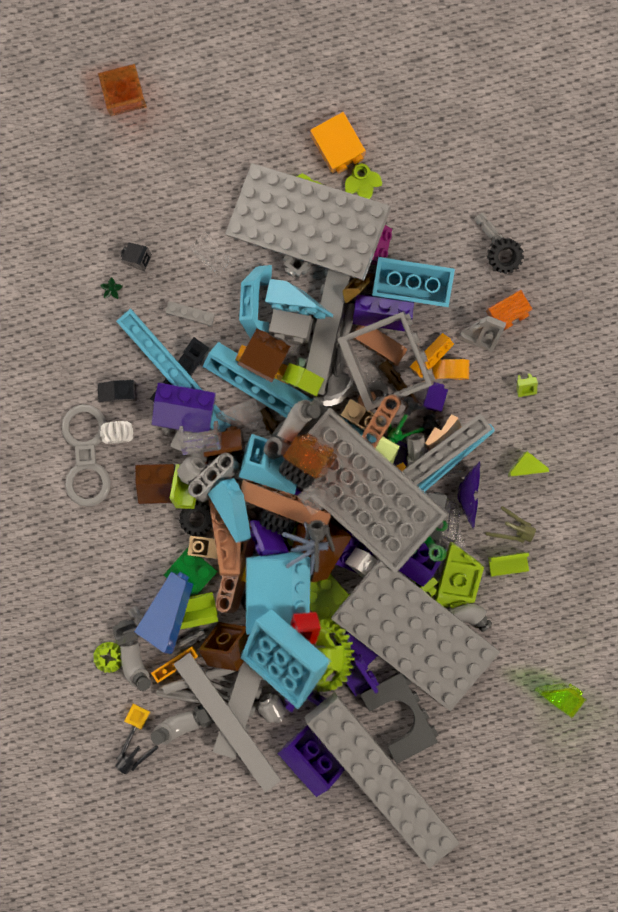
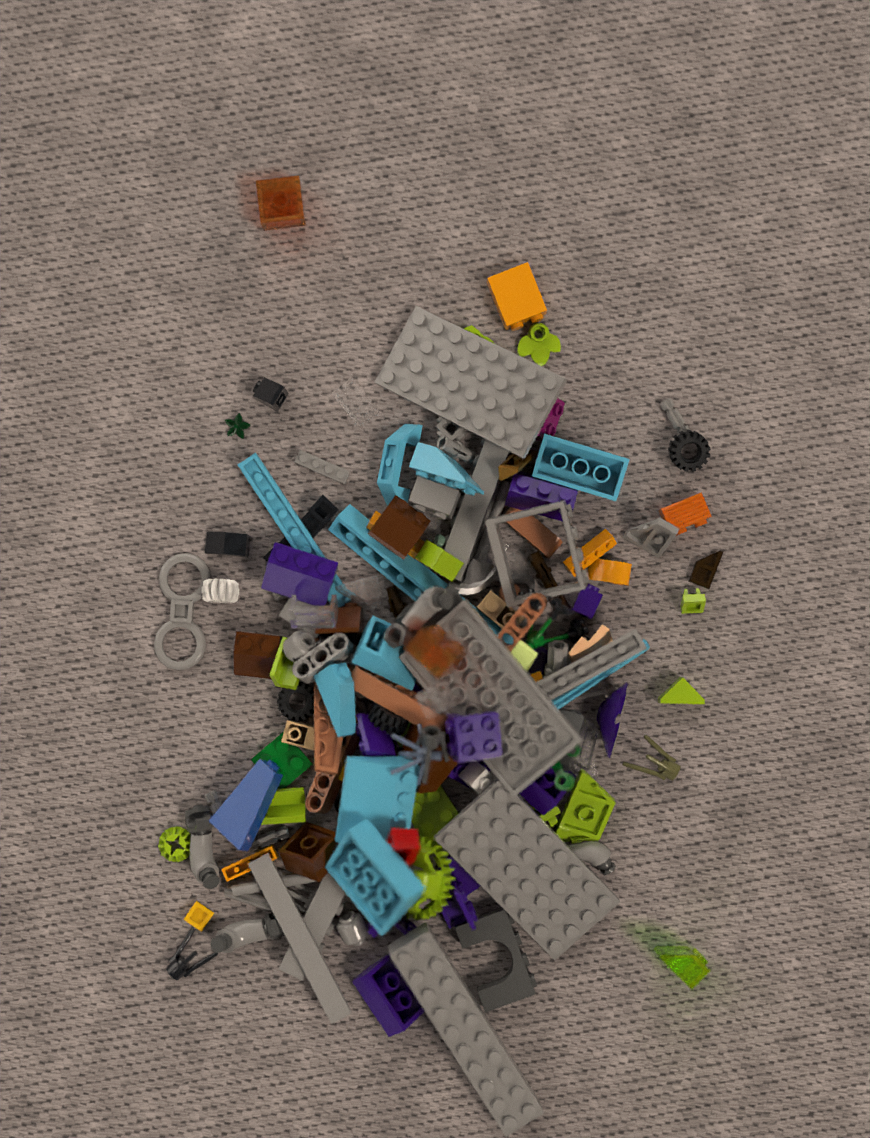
camera: 10 degrees right, 0 degrees up
black tyre [279,456,317,489] -> none
lime panel [488,552,529,577] -> none
none -> light grey pin [437,436,476,464]
none -> dark purple bracket [445,711,502,763]
none -> dark brown tile [688,550,723,589]

